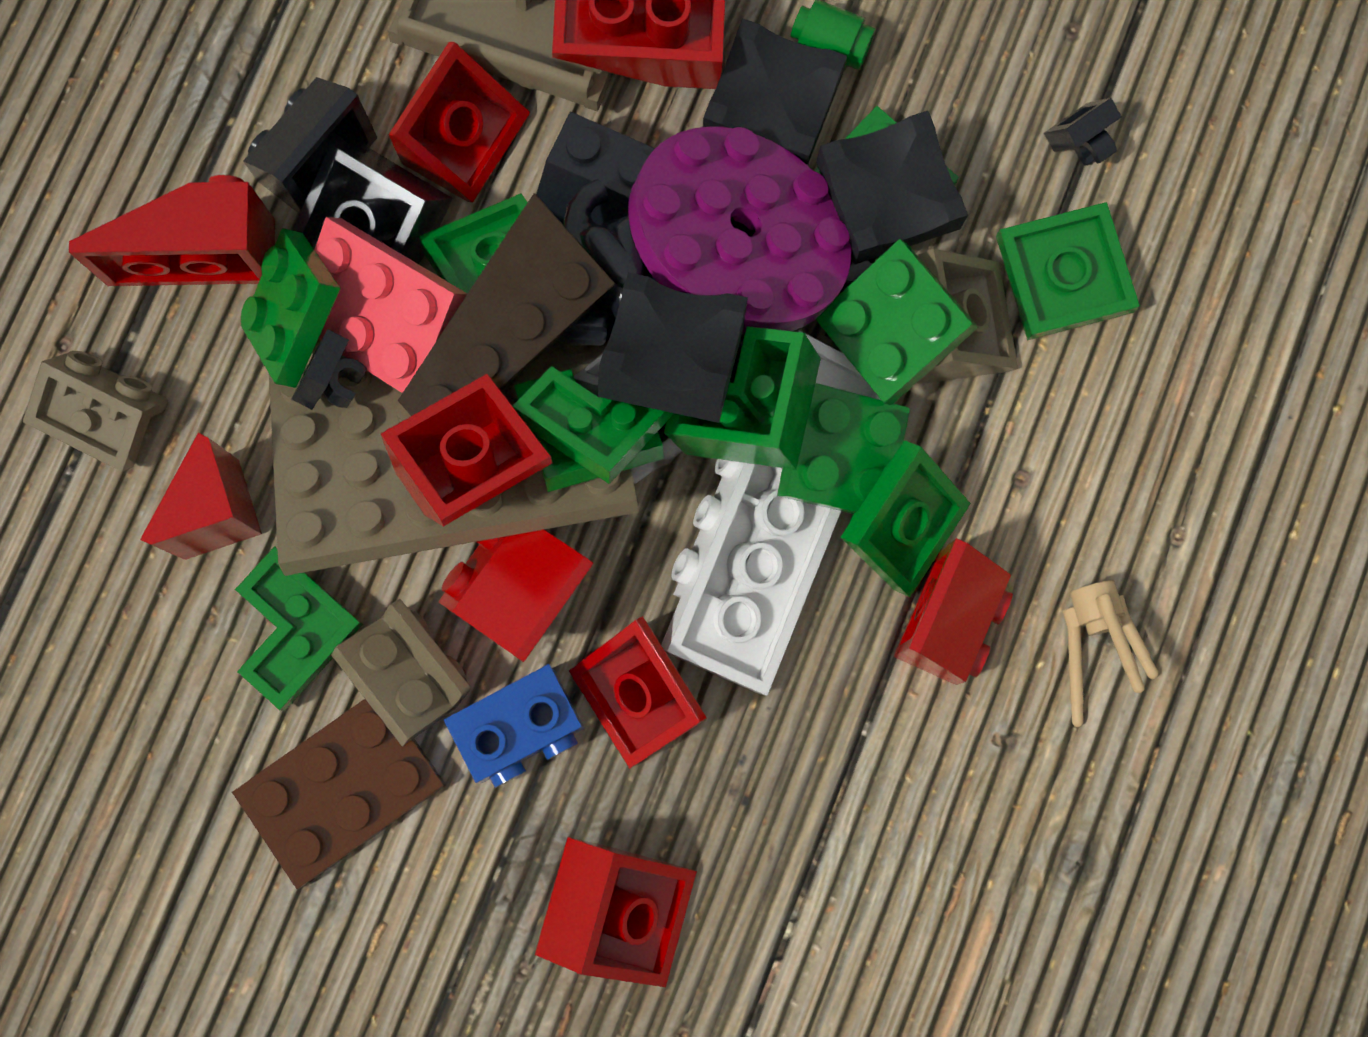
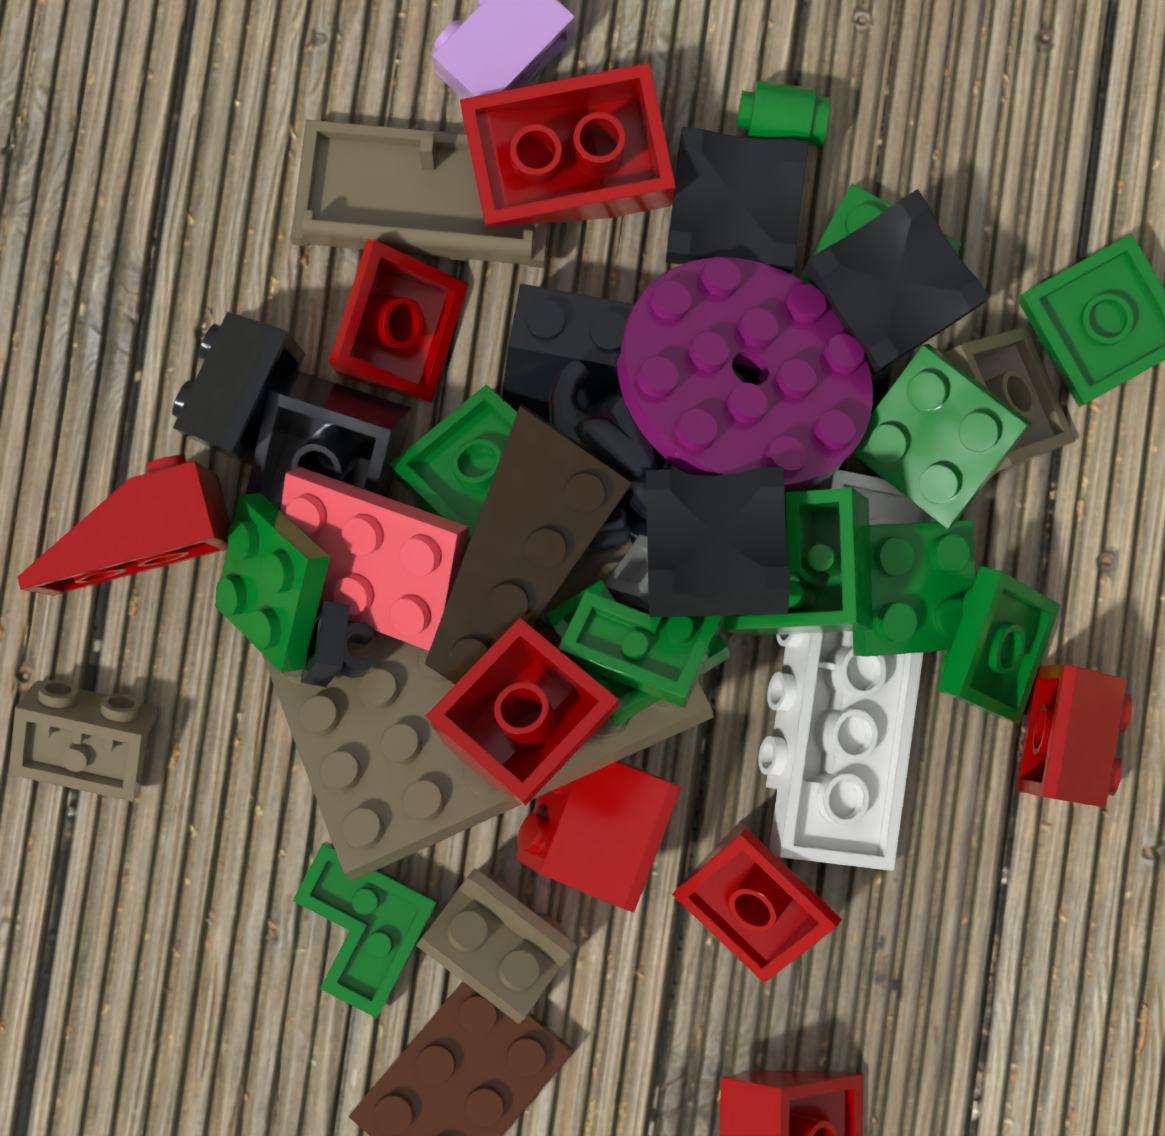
camera: 10 degrees left, 5 degrees up
red slope [140,433,262,560] -> none
blue brick [443,664,585,788] -> none
black tile [1044,98,1122,165] -> none

